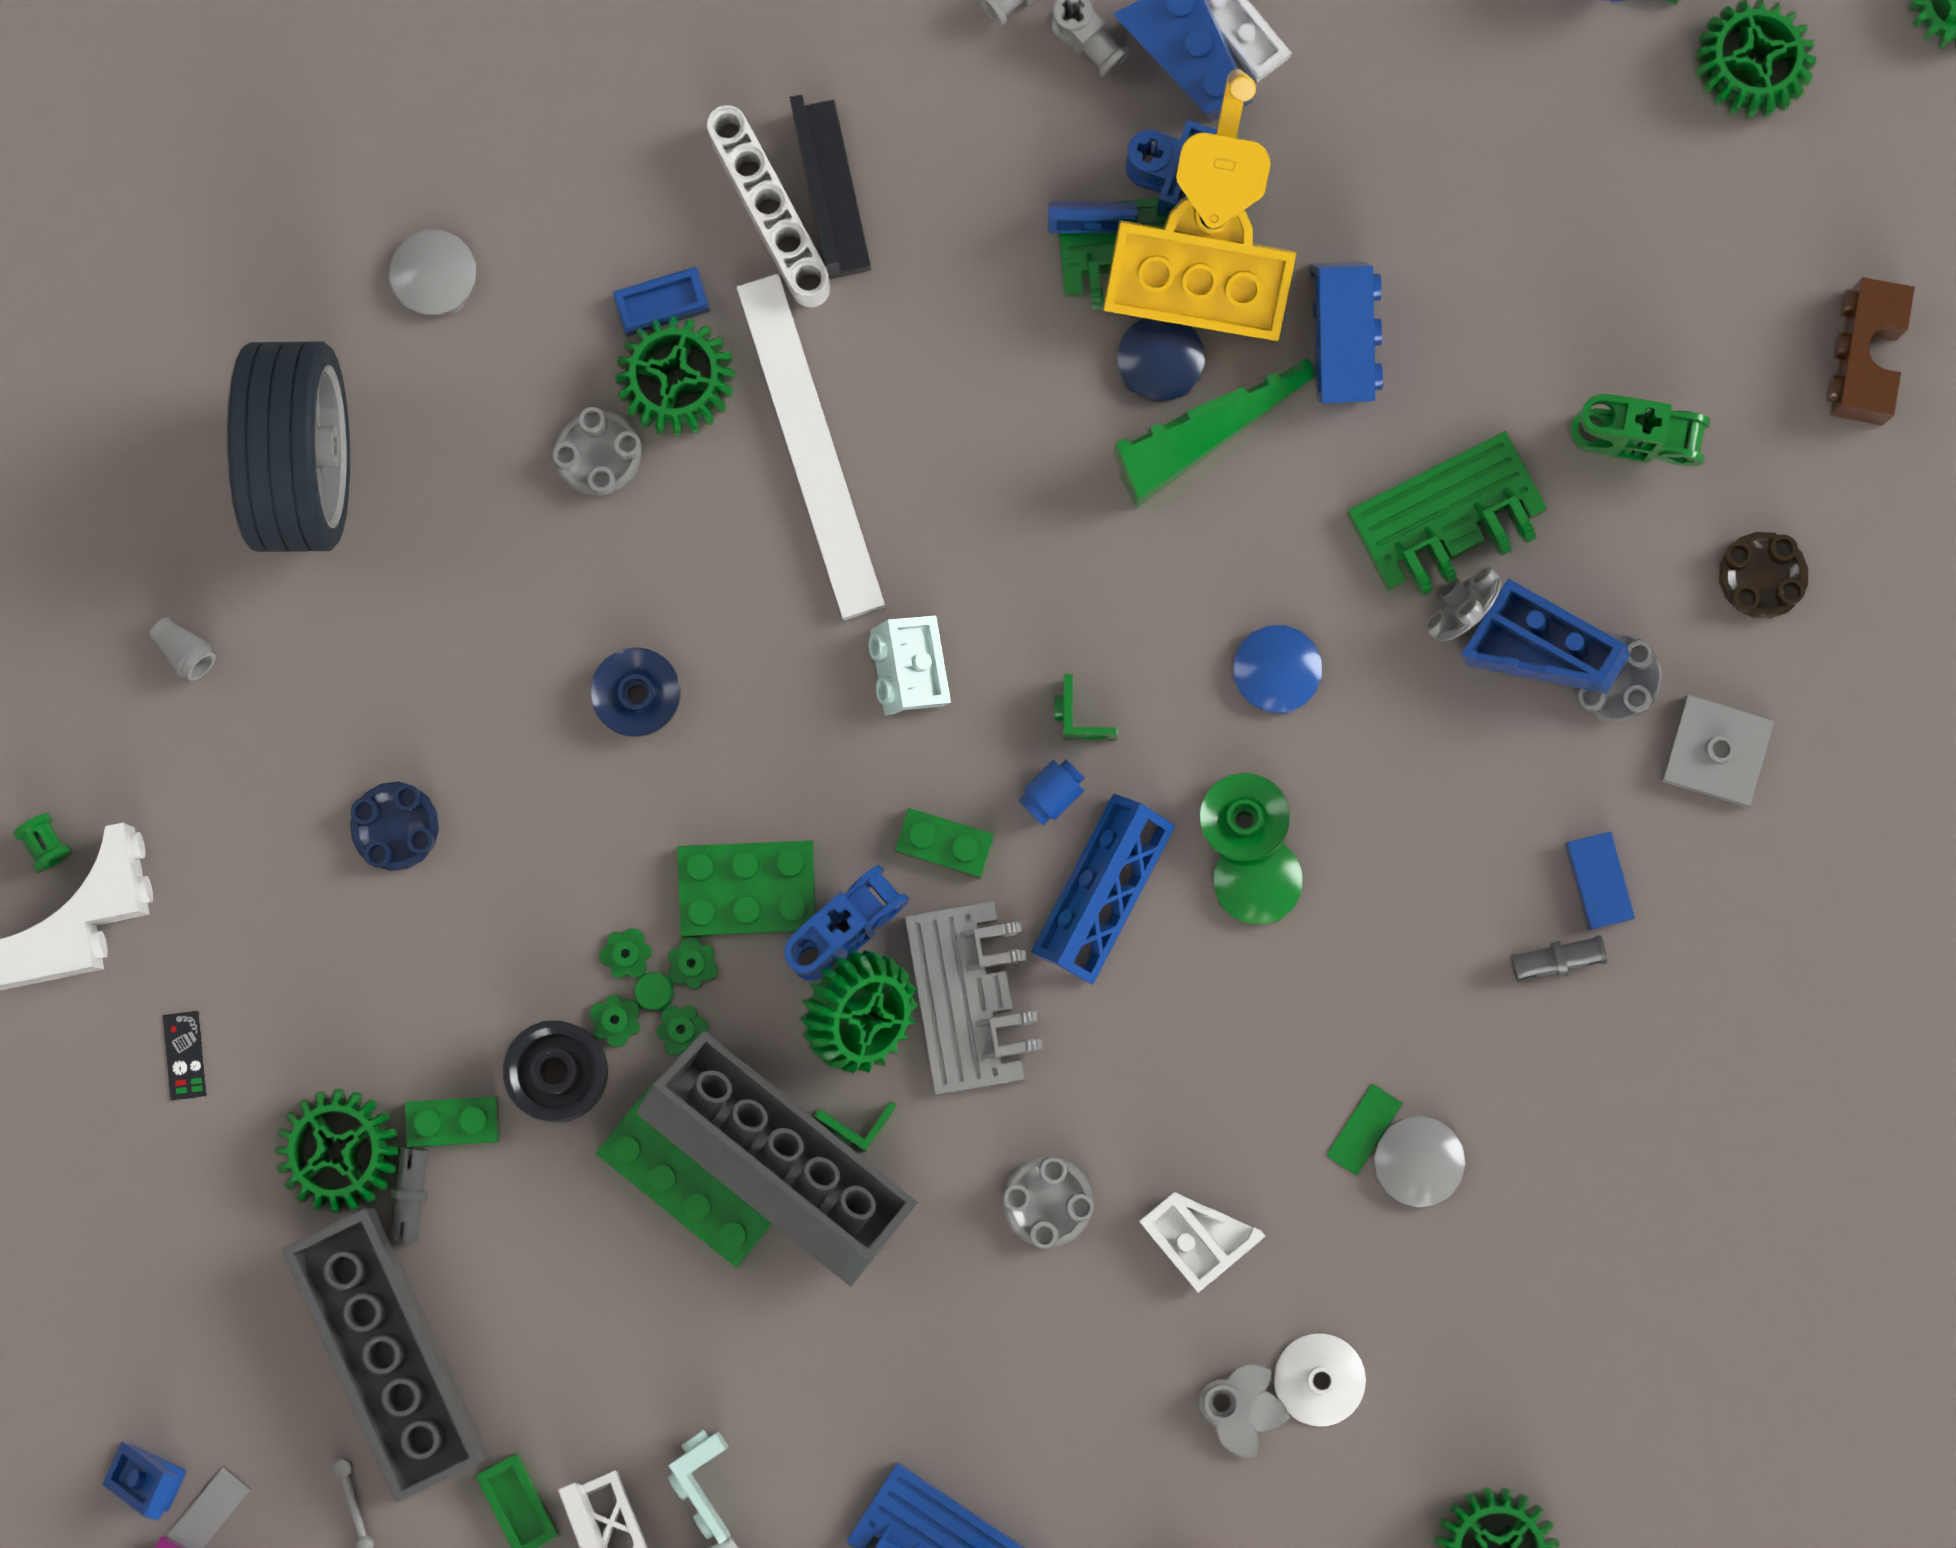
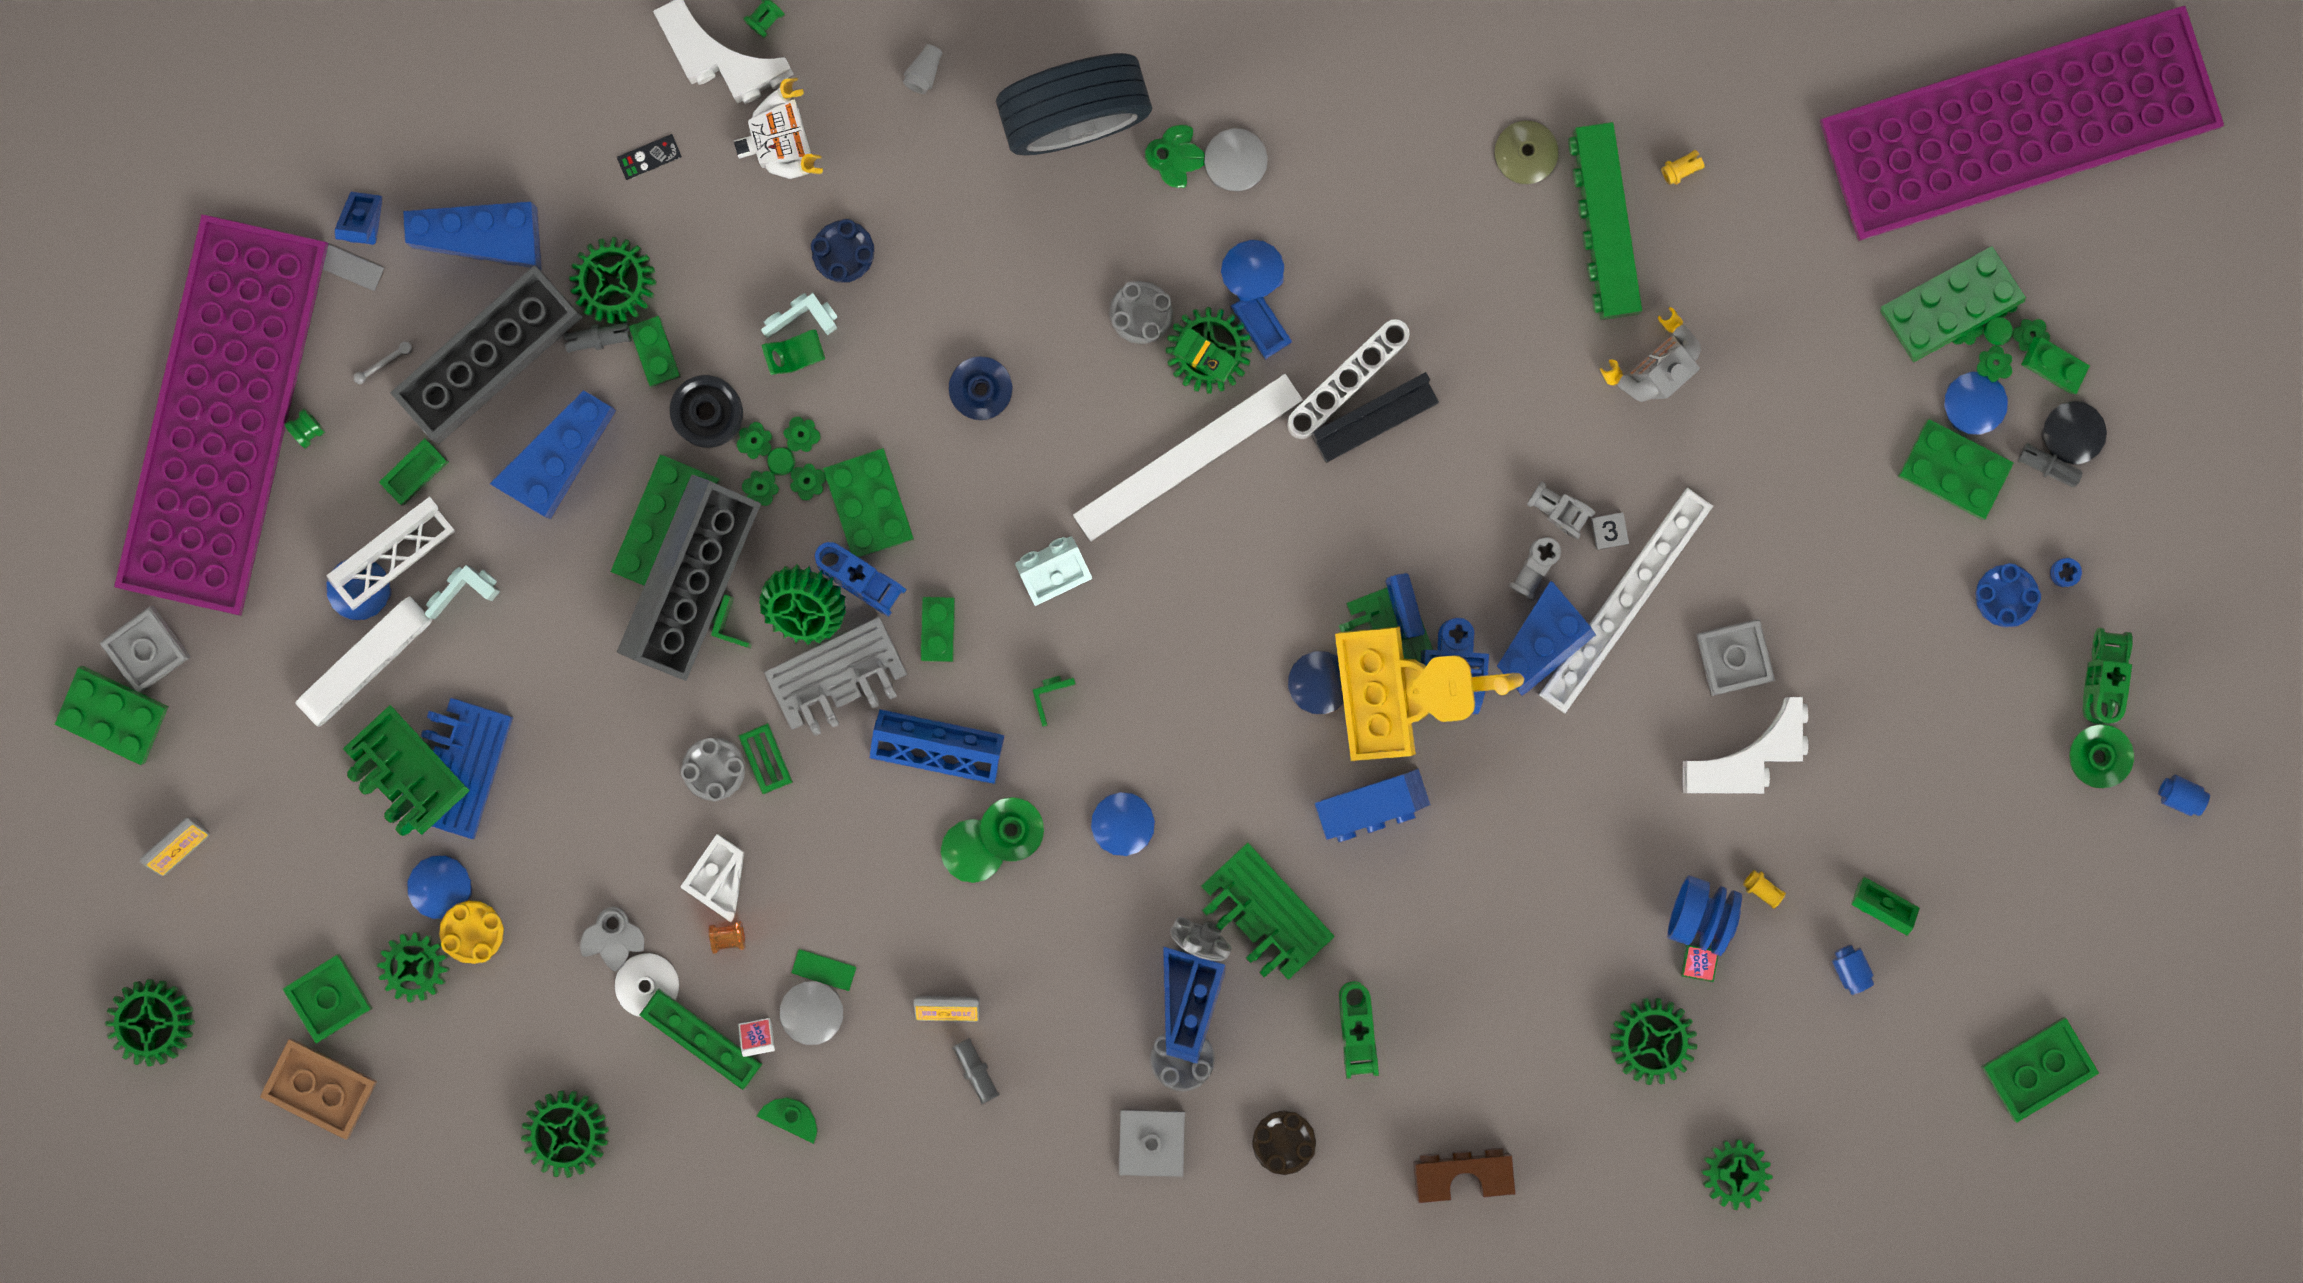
camera: 70 degrees right, 5 degrees up
blue brick [1018,759,1085,826] -> none
green wedge [1114,358,1316,508] -> none
blue tile [1565,831,1635,931] -> none
none -> blue wedge [403,202,542,270]
none -> blue wedge [490,390,616,519]
none -> green tile [639,988,762,1090]
none -> clear orange bush [709,921,746,954]
none -> torso [734,78,823,179]
none -> green tile [738,723,793,795]
none -> tile [738,1018,775,1057]
none -> green plate [756,1097,818,1144]
none -> light aqua bracket [761,293,838,338]
none -> green bracket [761,329,825,375]
none -> slope [914,996,980,1022]
none -> green plate [1145,125,1205,188]
none -> green leg [1173,327,1237,383]
none -> blue dish [1221,240,1284,301]

